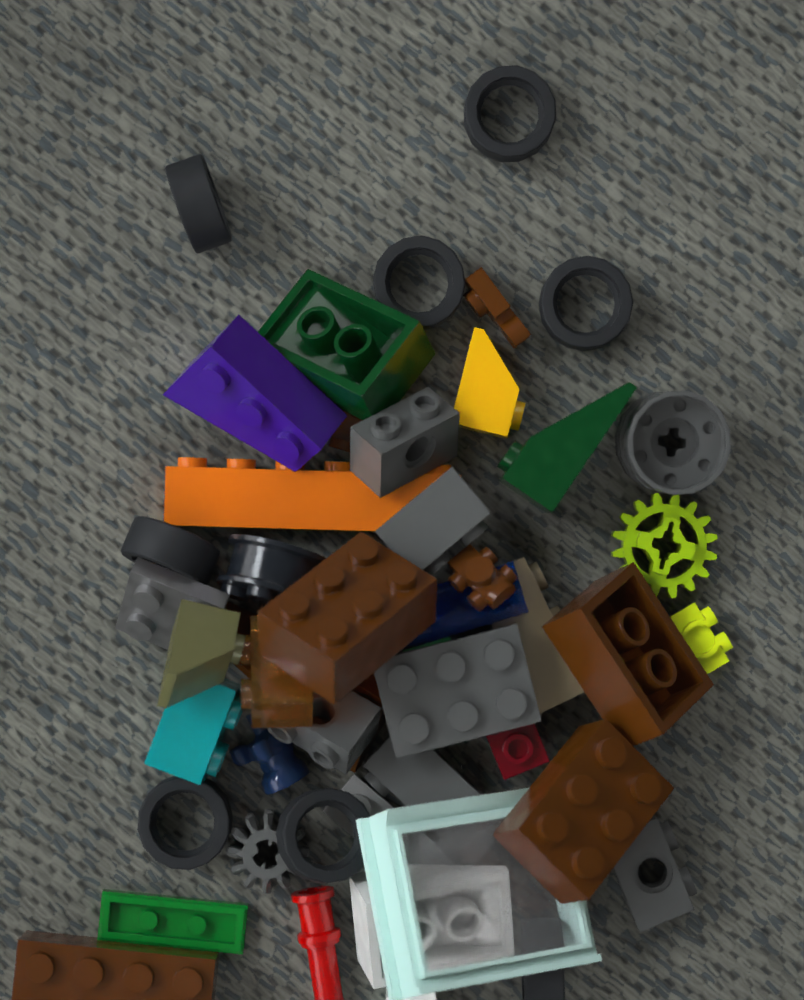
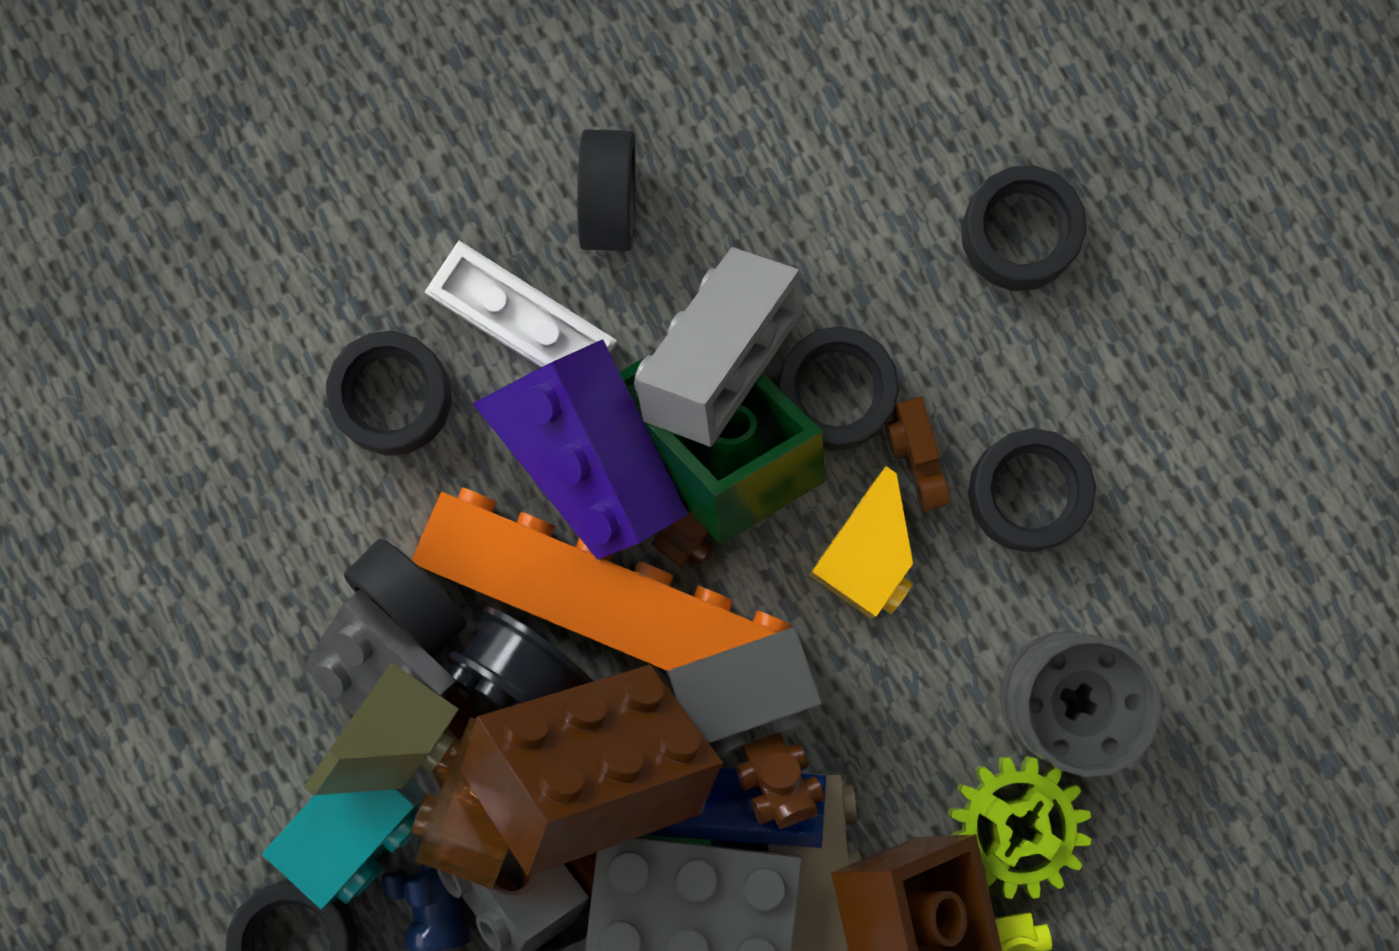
camera: 20 degrees right, 5 degrees down
dark grey brick [350,387,460,498] -> none
dark green slope [497,382,637,513] -> none
none -> black tyre [326,331,452,456]
none -> white tile [424,241,618,368]
none -> light grey brick [634,247,803,447]

